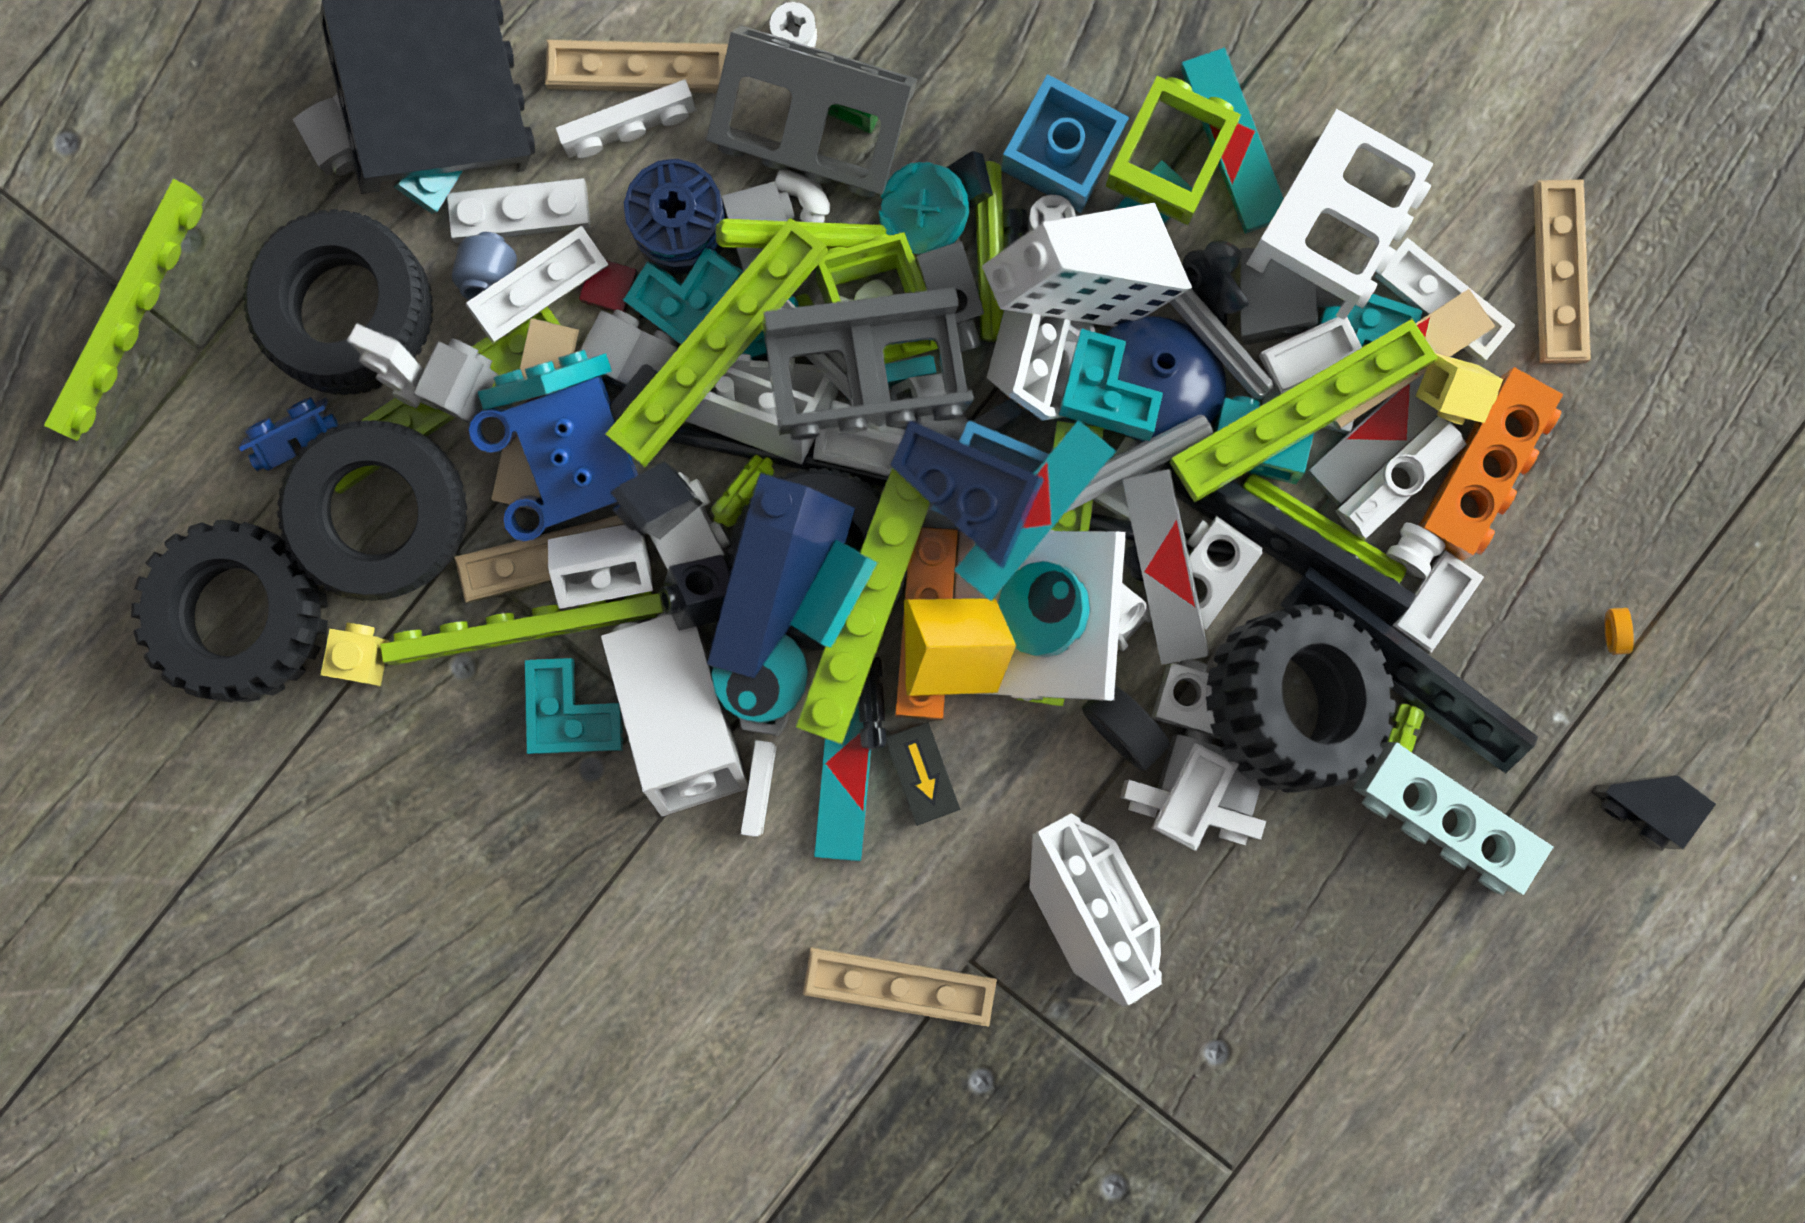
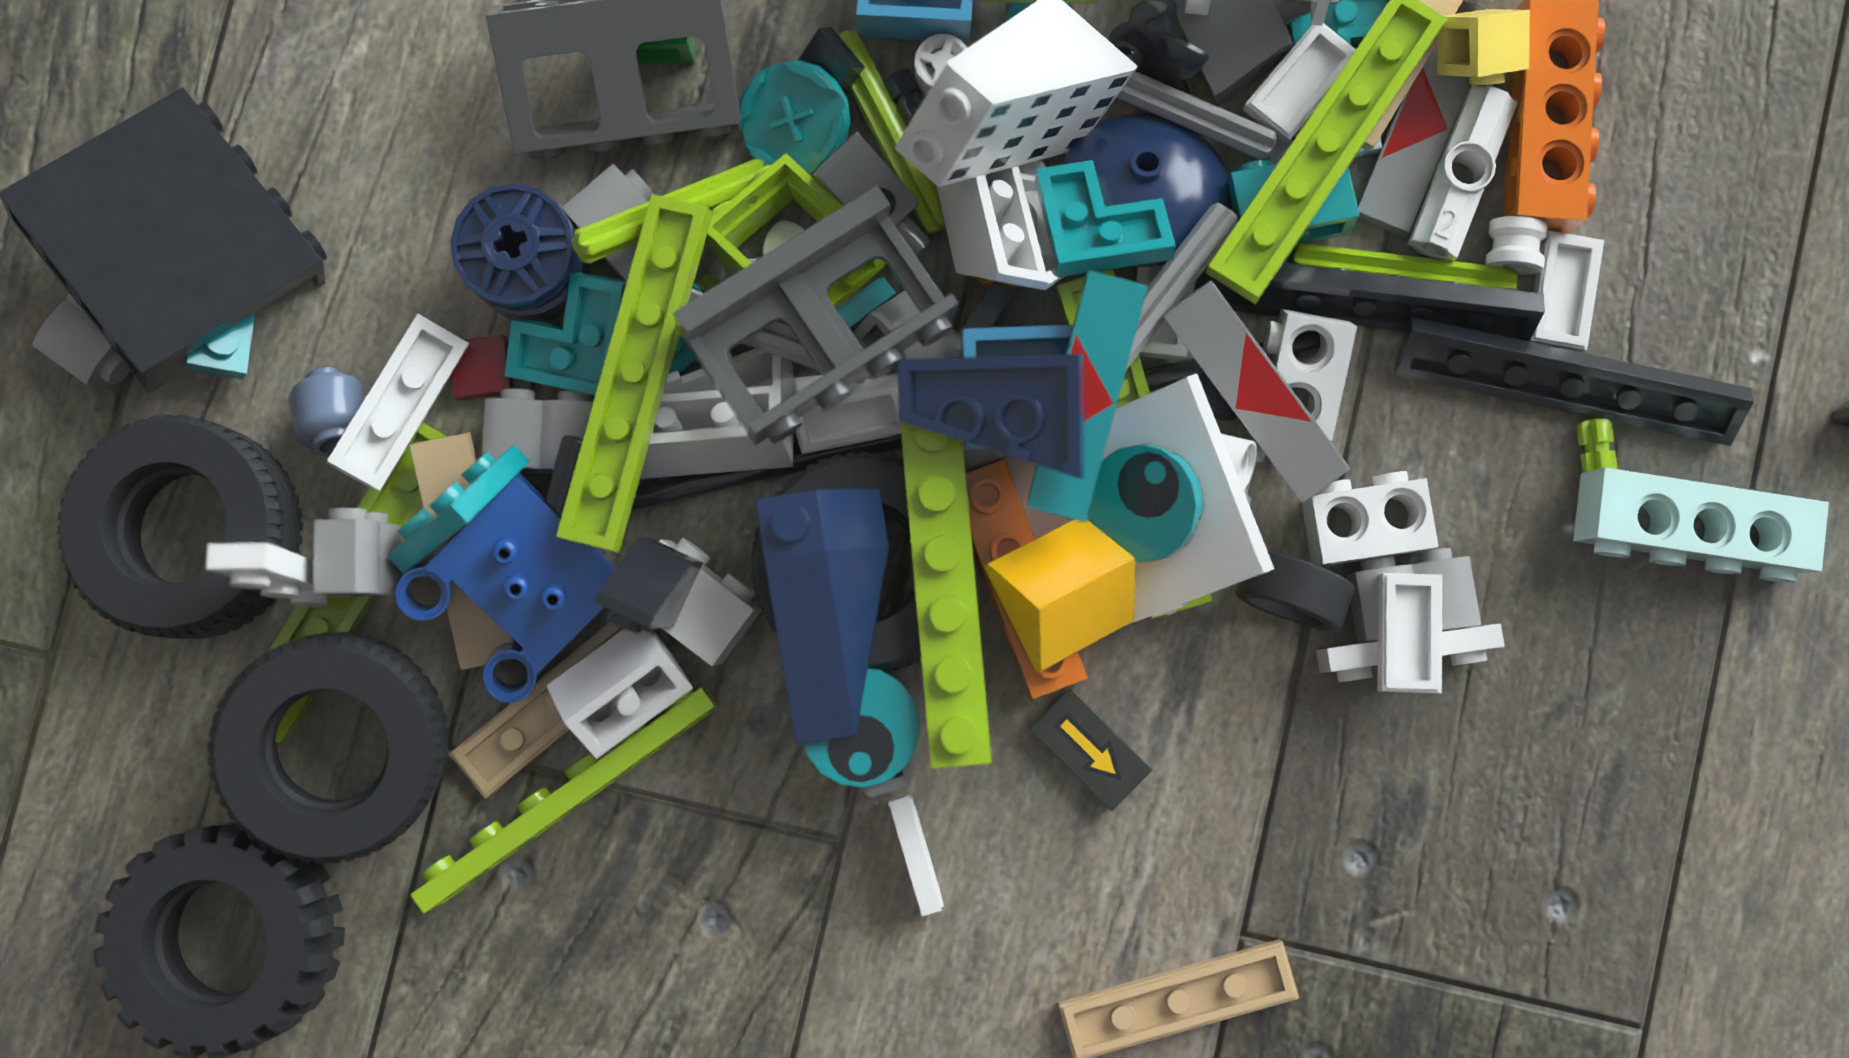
camera: 25 degrees left, 0 degrees up
blue hinge [239,397,339,471] -> none
light yellow brick [321,623,389,686] -> none
white plate [447,178,591,243] -> none
teal plate [525,658,623,754] -> none
tan tile [545,40,728,93] -> none
white plate [556,79,696,158] -> none
white slope [601,612,749,817] -> none
black brick [660,554,731,631] -> none
lime axle [712,455,774,527] -> none
white arm [775,169,830,223] -> none
teal tile [790,540,877,648] -> none
teal tile [814,703,871,861] -> none
black axle [858,657,886,749] -> none
white wedge [1030,813,1161,1007] -> none
black tyre [1206,604,1395,793] -> none
light orange tile [1604,607,1634,655] -> none

